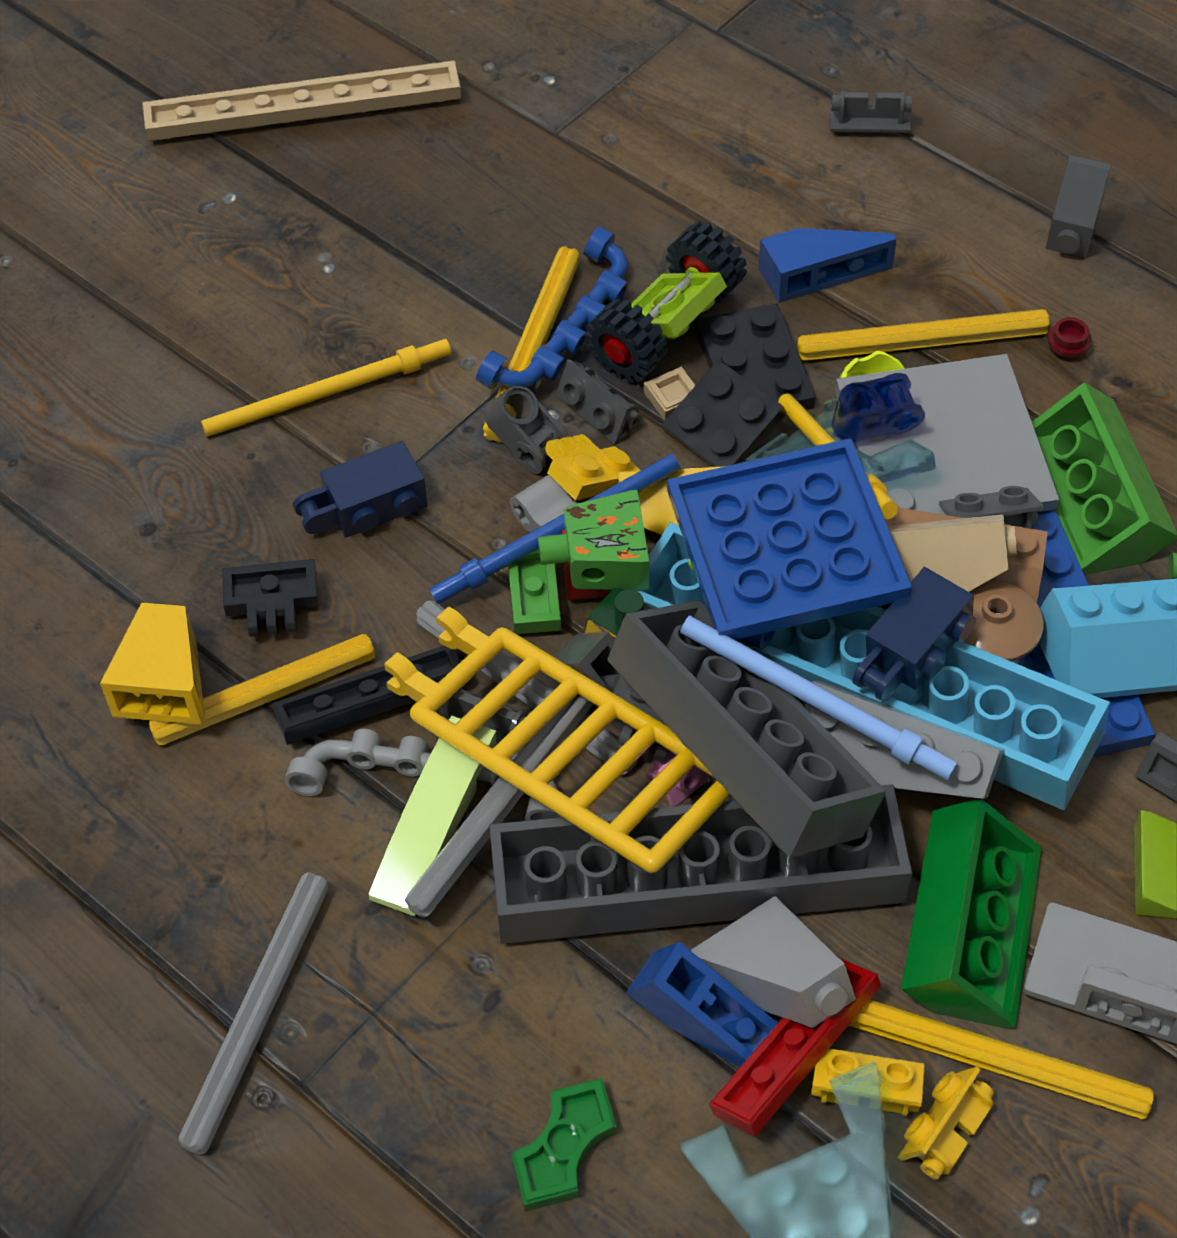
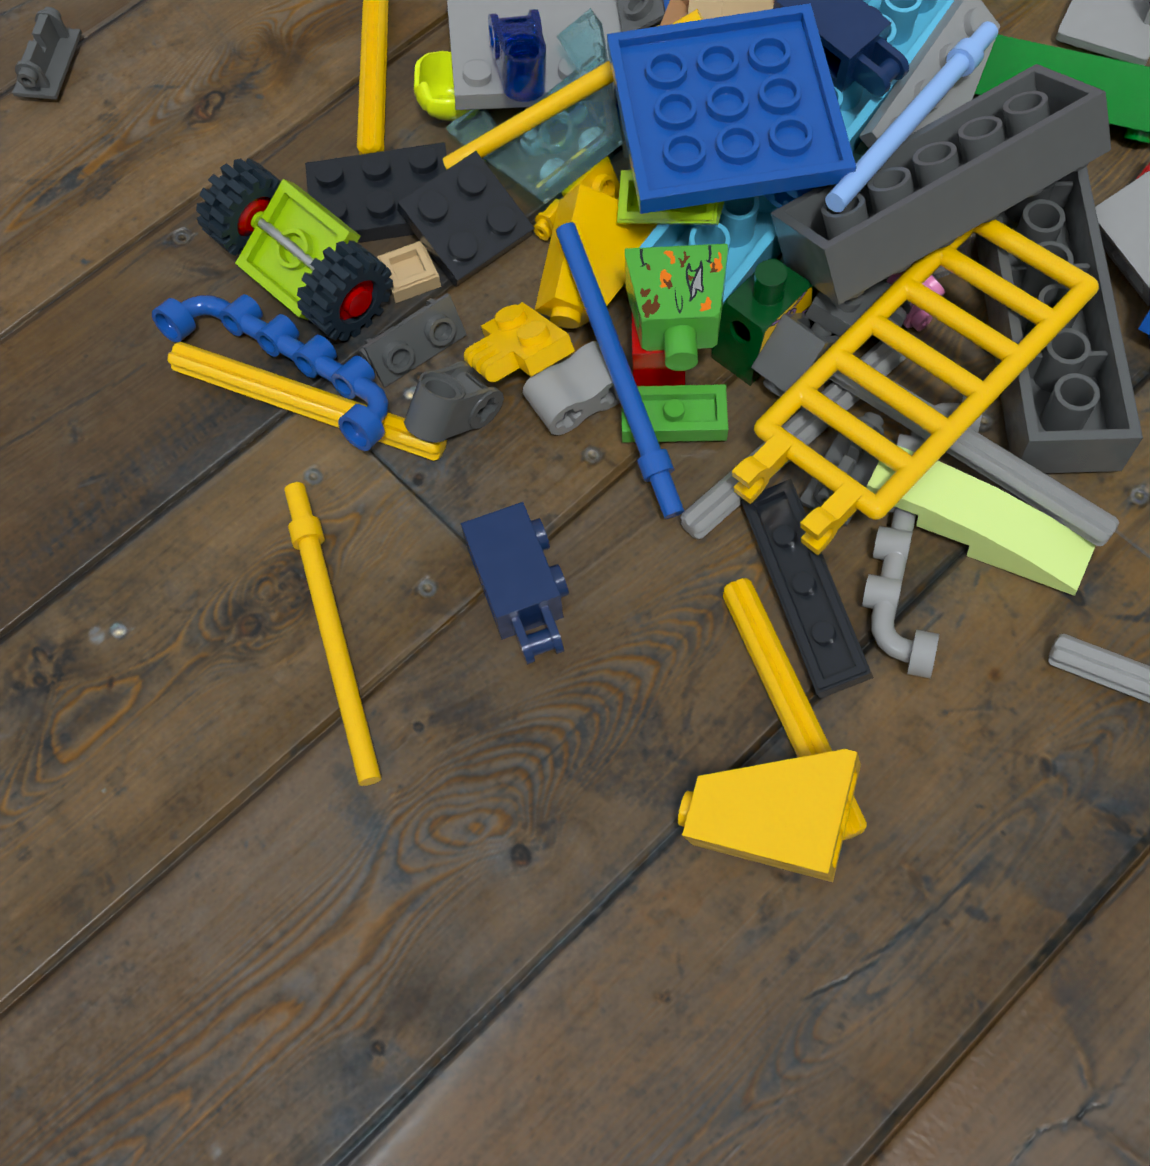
camera: 80 degrees left, 10 degrees up
black hinge [222,559,319,637] -> none
blue slope [759,228,897,303] -> none

